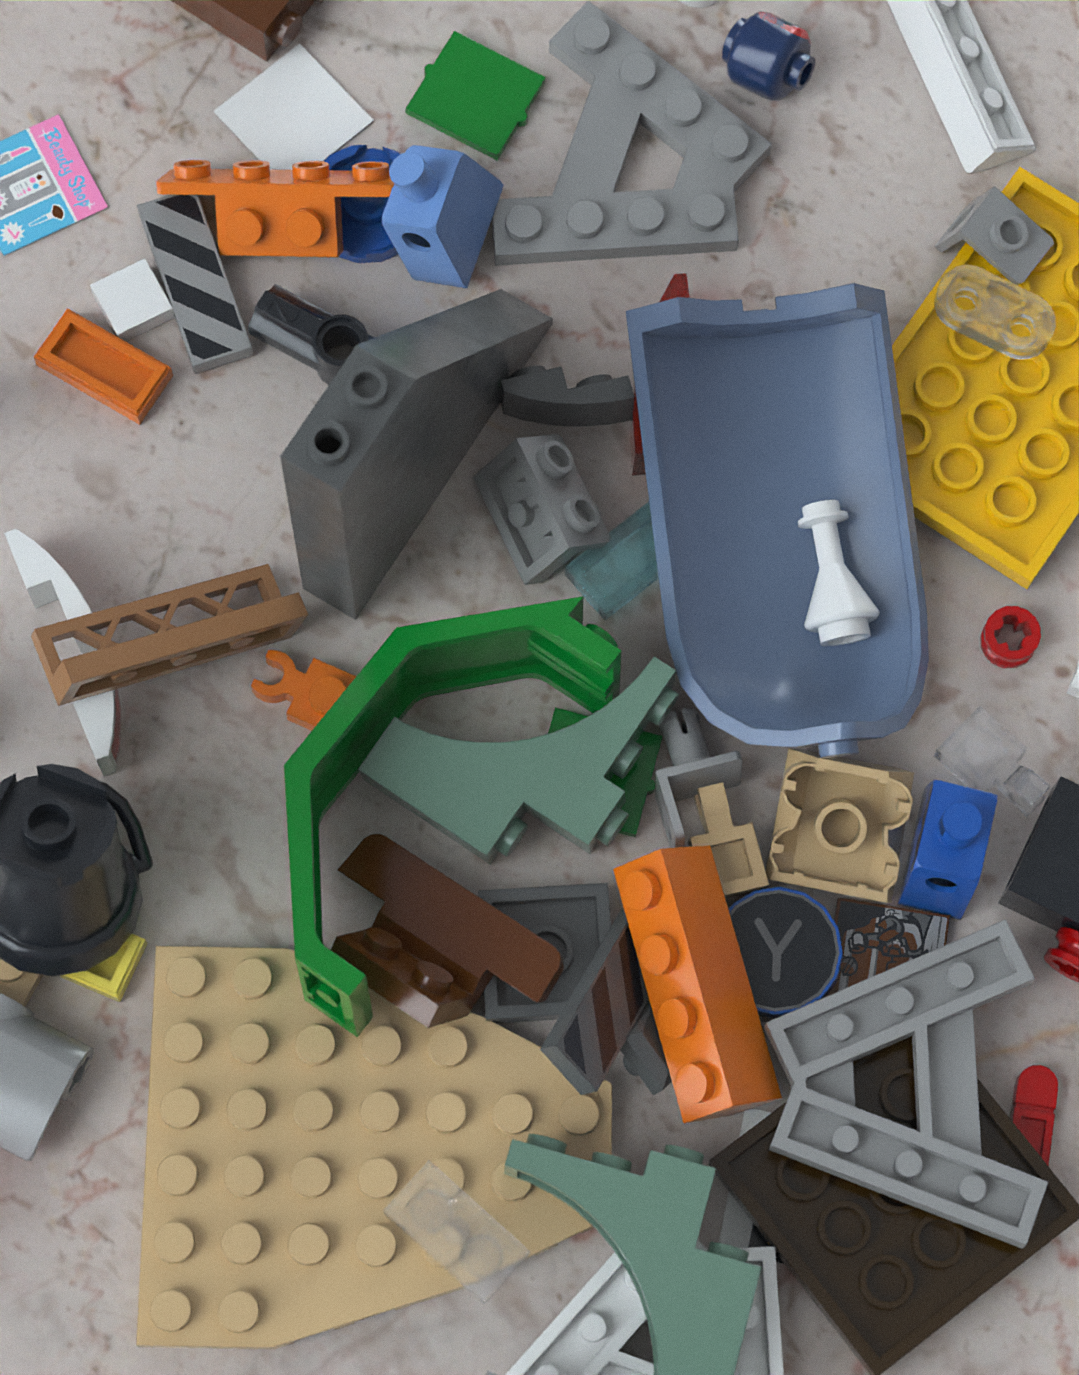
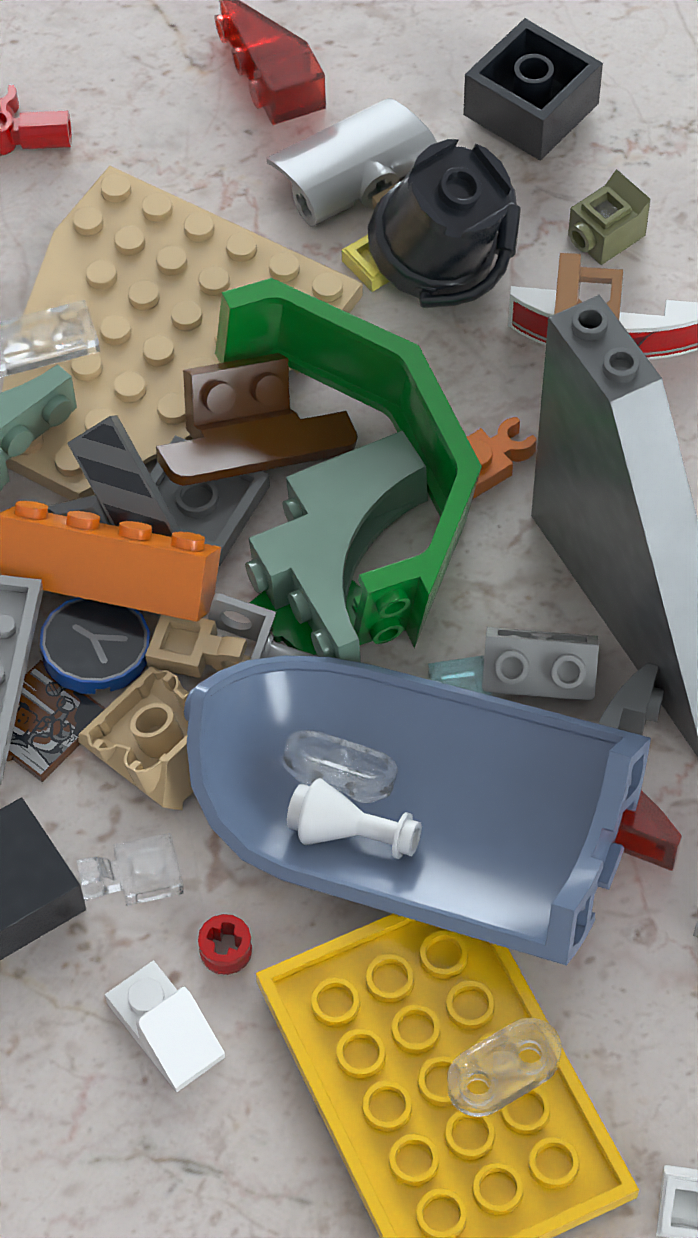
camera: 125 degrees right, 15 degrees down
blue torso [898,780,998,920] -> none
light grey bracket [935,186,1053,285] -> none
none -> clear plate [282,730,398,803]

